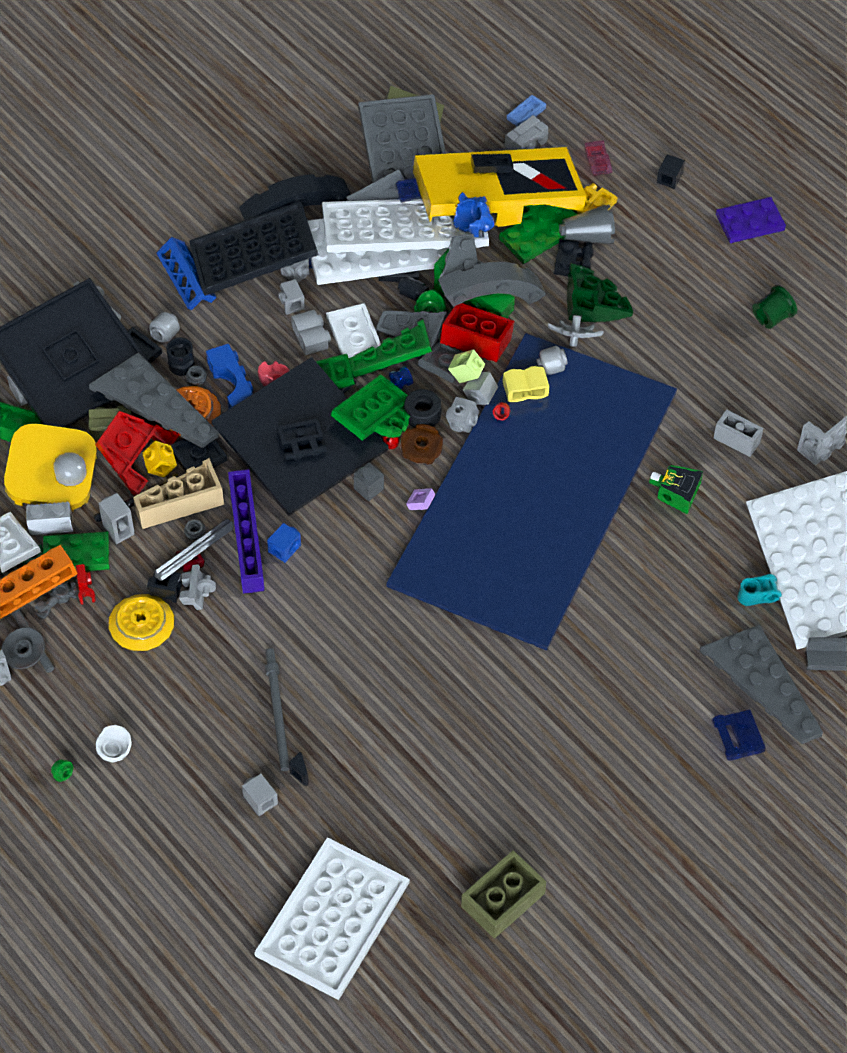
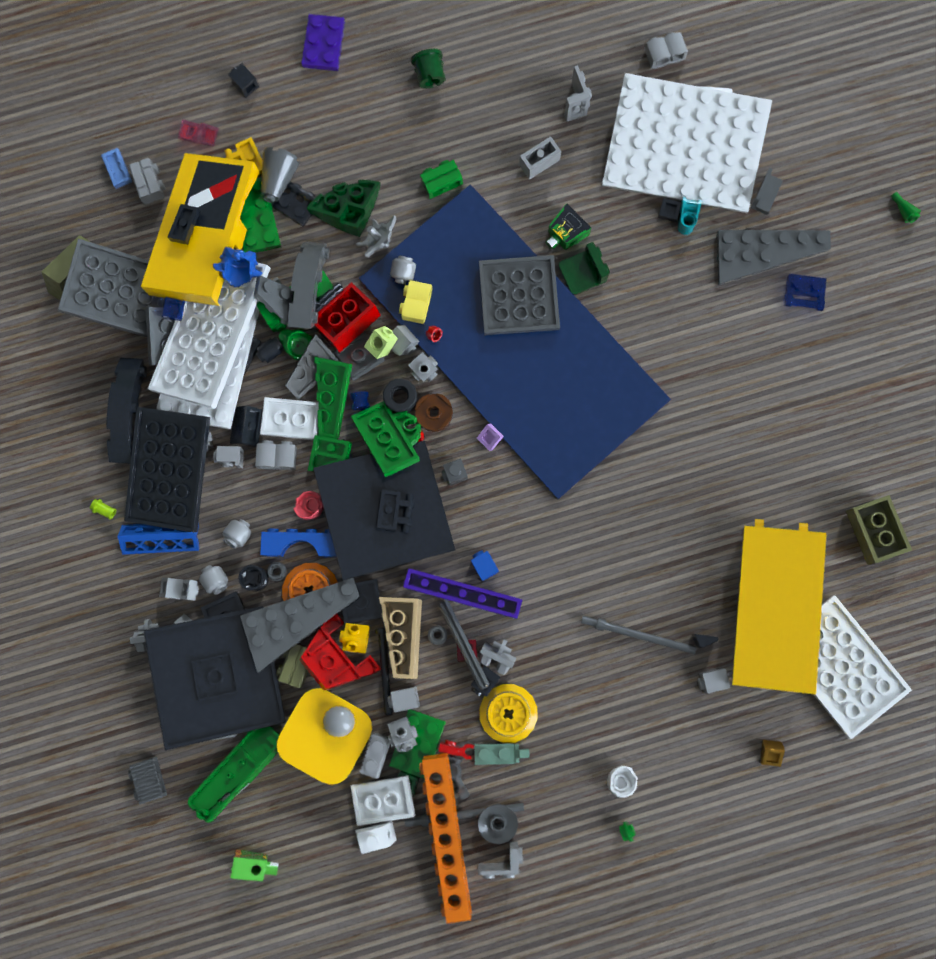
camera: 60 degrees left, 25 degrees up
none -> lime pin [90,499,117,520]
none -> light grey brick [159,578,198,601]
none -> light grey head [222,519,252,549]
none -> black panel [230,405,263,447]
none -> black axle [315,283,344,312]
none -> light grey brick [388,717,418,752]
none -> green brick [420,160,463,199]
none -> sand green hinge [474,743,530,765]
none -> dark grey plate [479,255,560,335]
none -> dark green bracket [558,242,610,295]
none -> black plate [658,198,682,222]
none -> yellow piece [732,519,826,694]
none -> pearl gold slope [761,740,785,767]

